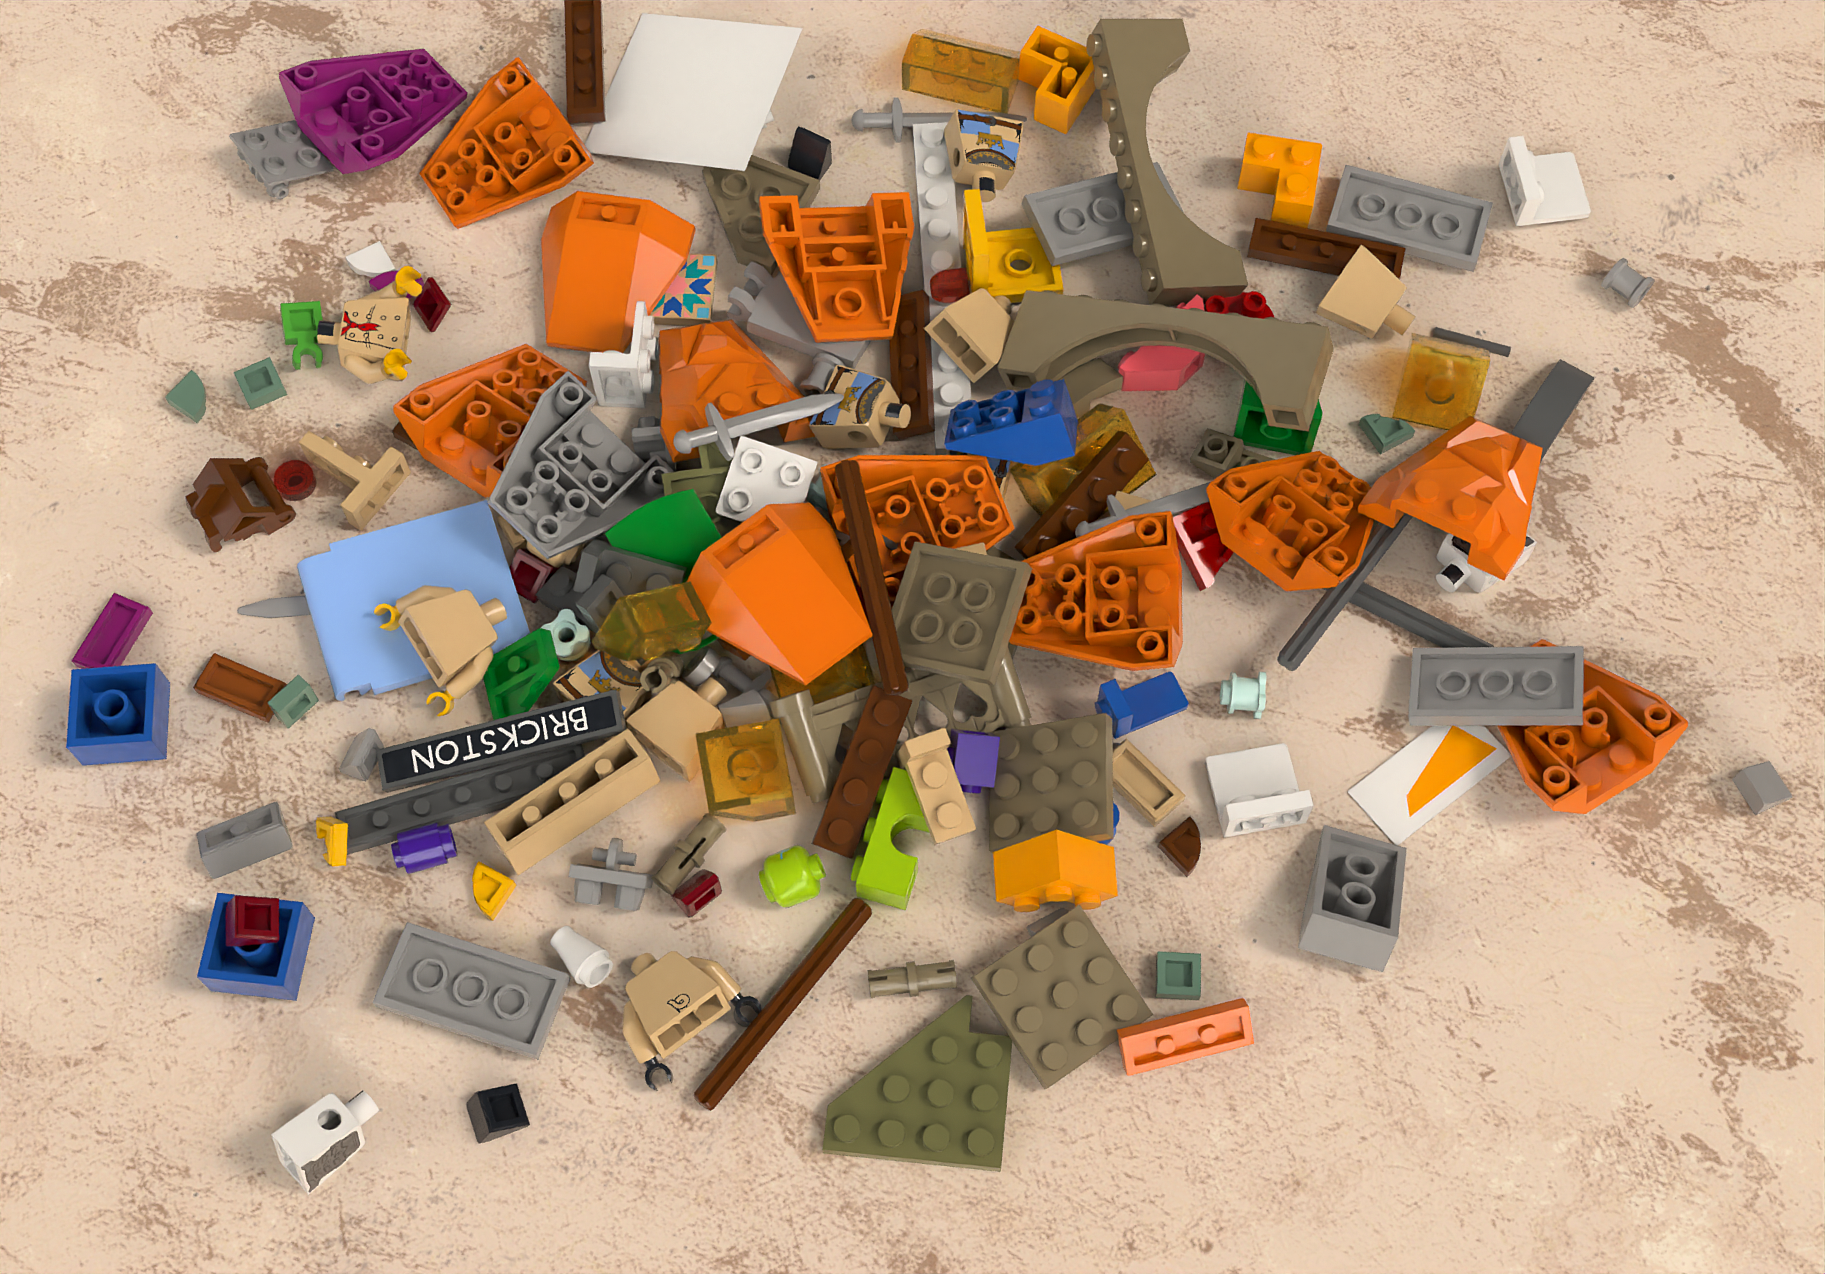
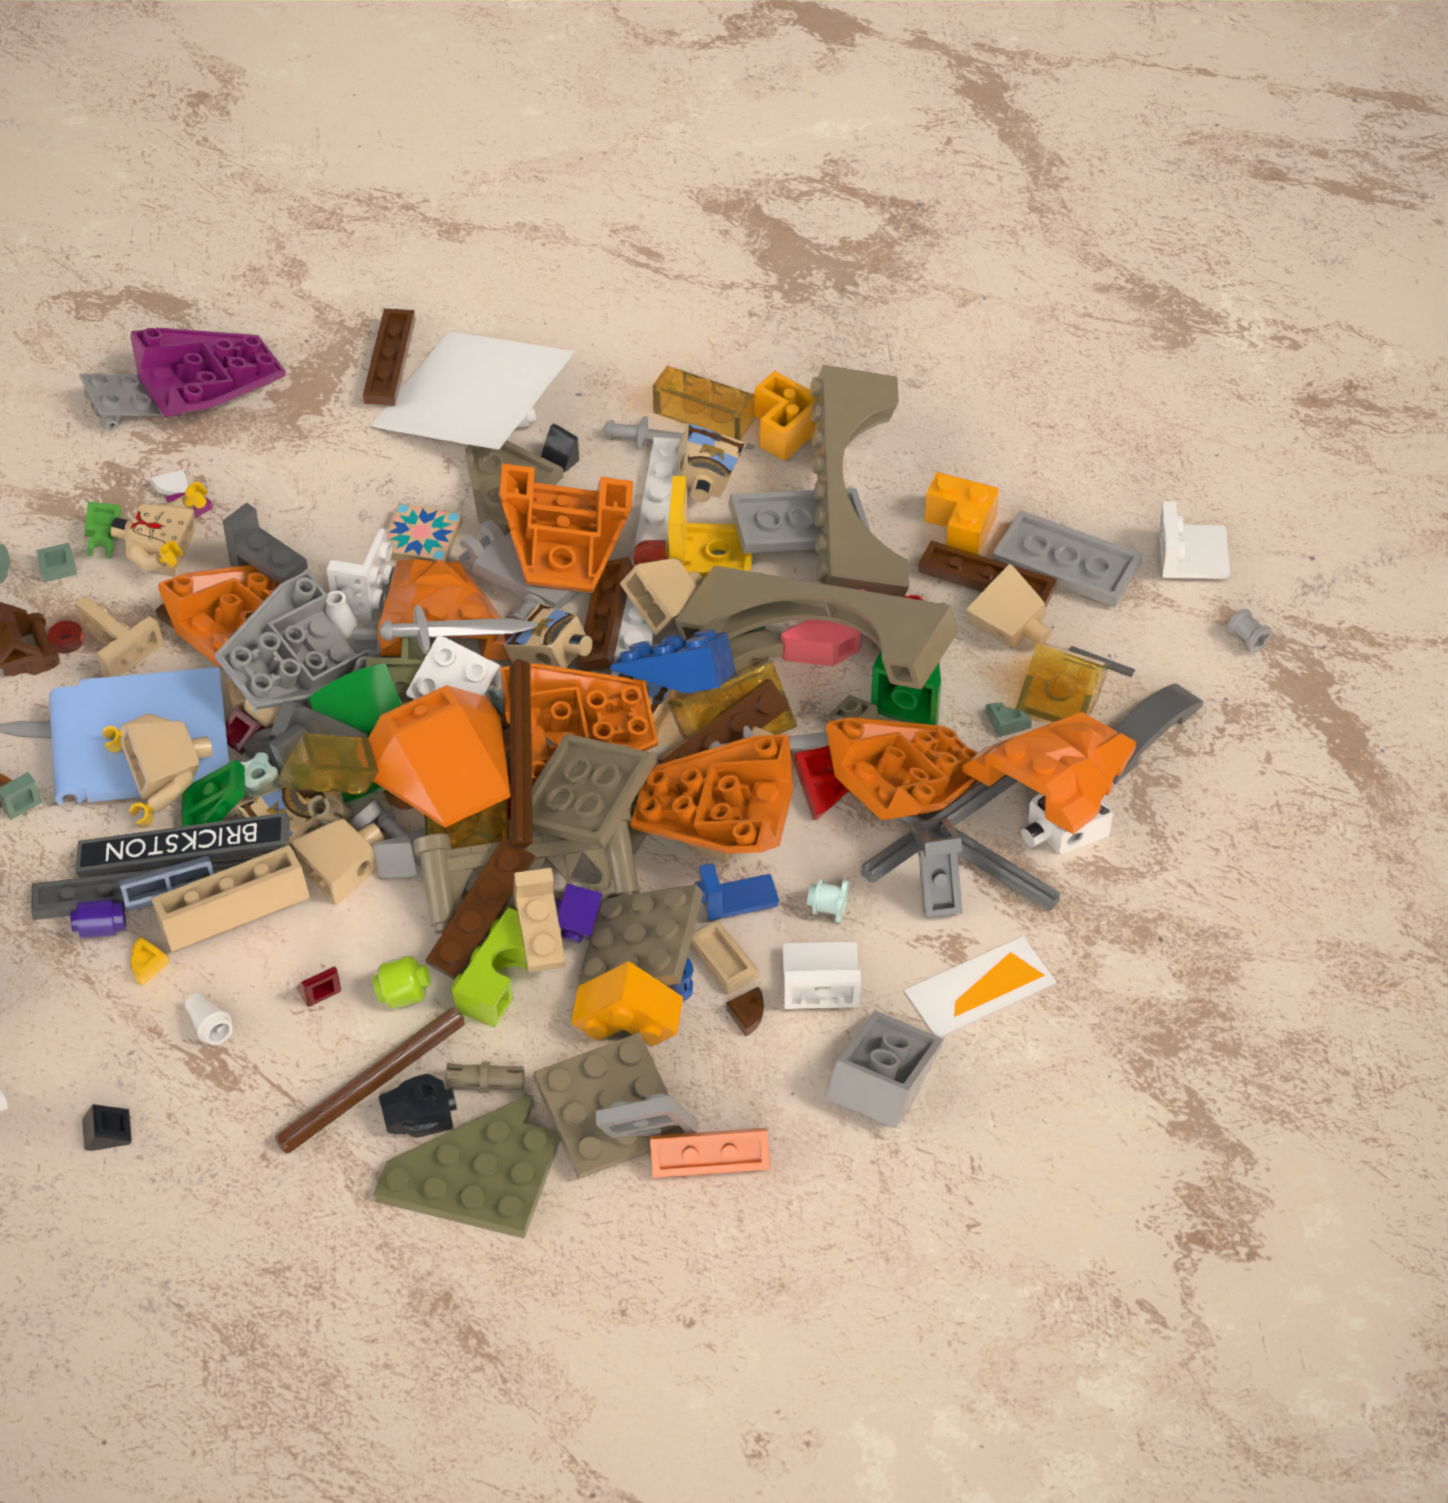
camera: 10 degrees right, 15 degrees down
yellow tile [316,816,348,866] -> none
light grey slope [339,728,384,782] -> none
light grey plate [373,922,570,1060] -> none
dark red slope [412,277,452,332] -> none
orange wedge [419,57,594,229] -> none
orange wedge [541,191,696,353] -> none
light grey hips [569,838,653,911] -> none
tan torso [623,951,761,1091] -> none
dark tan pin [651,813,727,895] -> none
clear yellow slope [696,718,796,822] -> none
sand green tile [1156,951,1201,1000] -> none
light grey plate [1408,646,1584,726] -> none
orange wedge [1497,639,1688,814] -> none
light grey slope [1732,761,1793,815] -> none
none -> sand blue piece [119,856,214,912]
none -> dark grey bracket [222,502,308,584]
none -> white cone [325,591,357,639]
none -> black hand [378,1073,457,1138]
none -> light grey wing [596,1094,697,1138]
none -> bracket [911,817,962,918]

